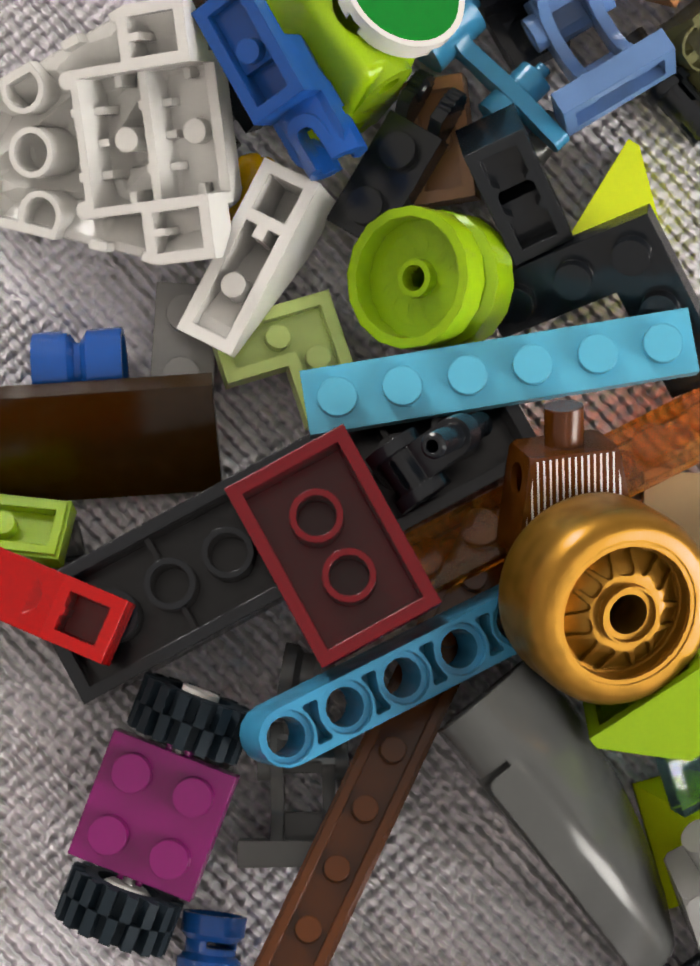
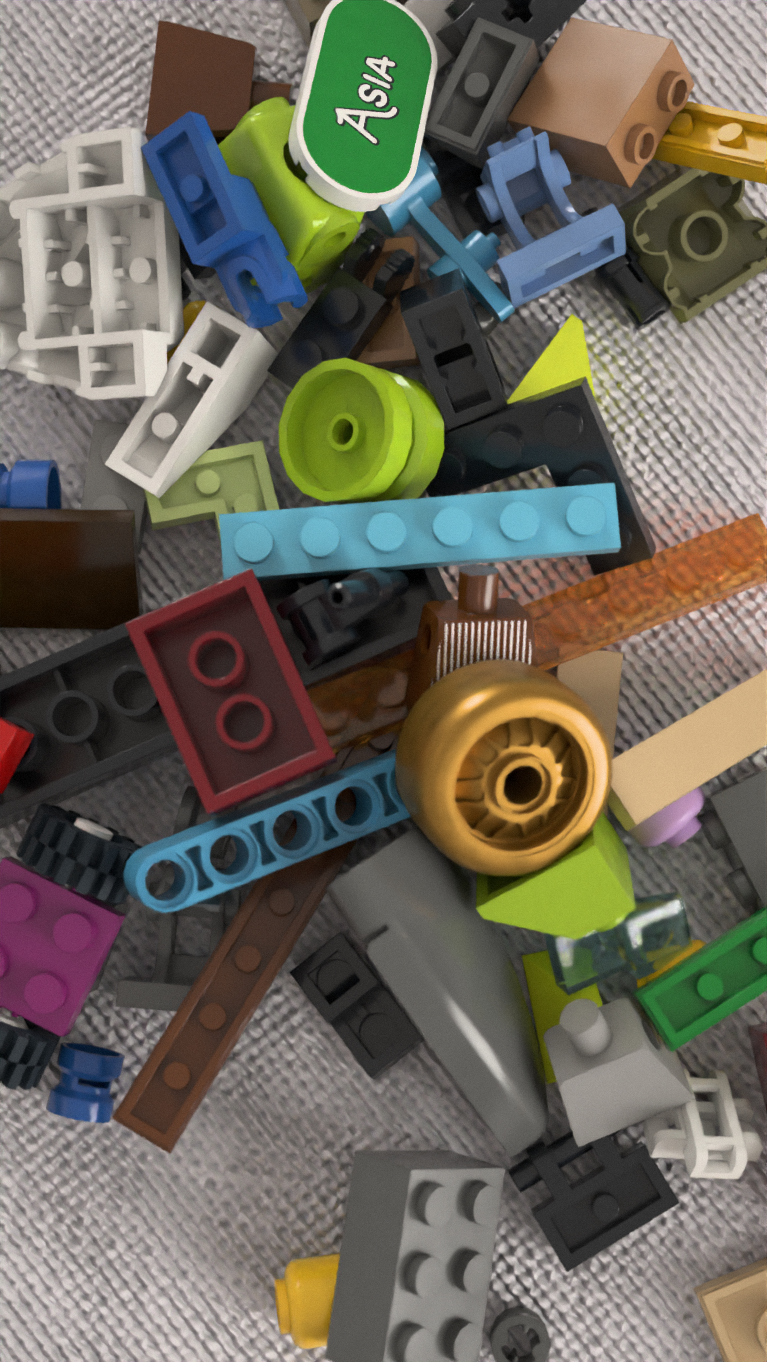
camera: 10 degrees right, 0 degrees up
none -> black slope [289,932,425,1080]

